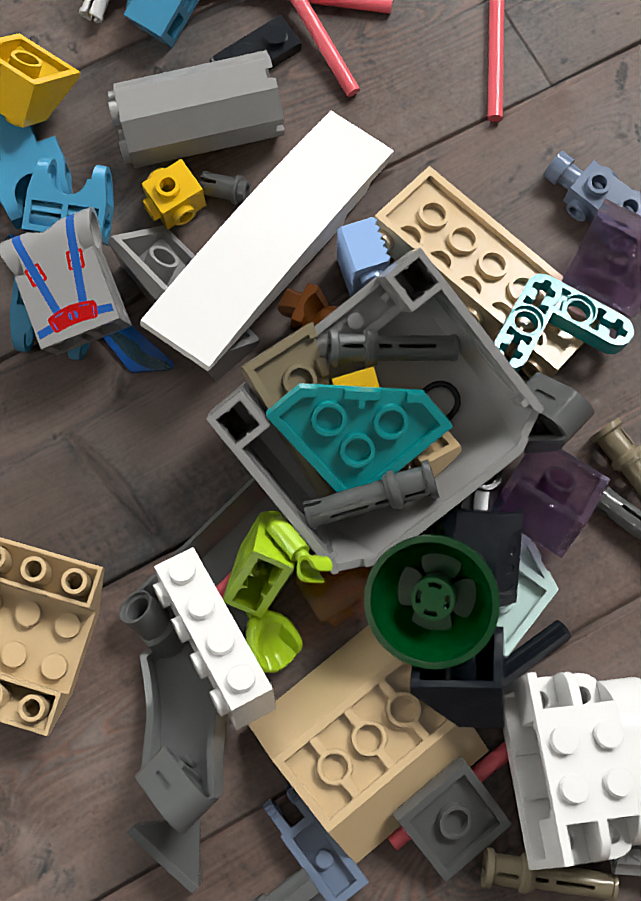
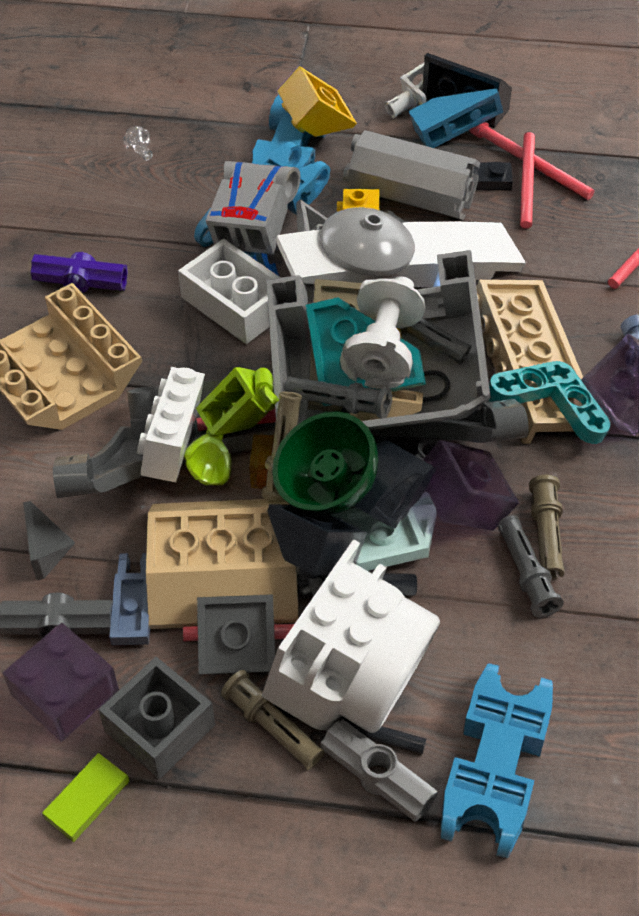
camera: 35 degrees right, 25 degrees down
none -> white brick [178,239,281,344]
none -> dark tan pin [261,391,302,502]
none -> light grey dish [321,207,415,276]
none -> white piece [340,277,426,389]

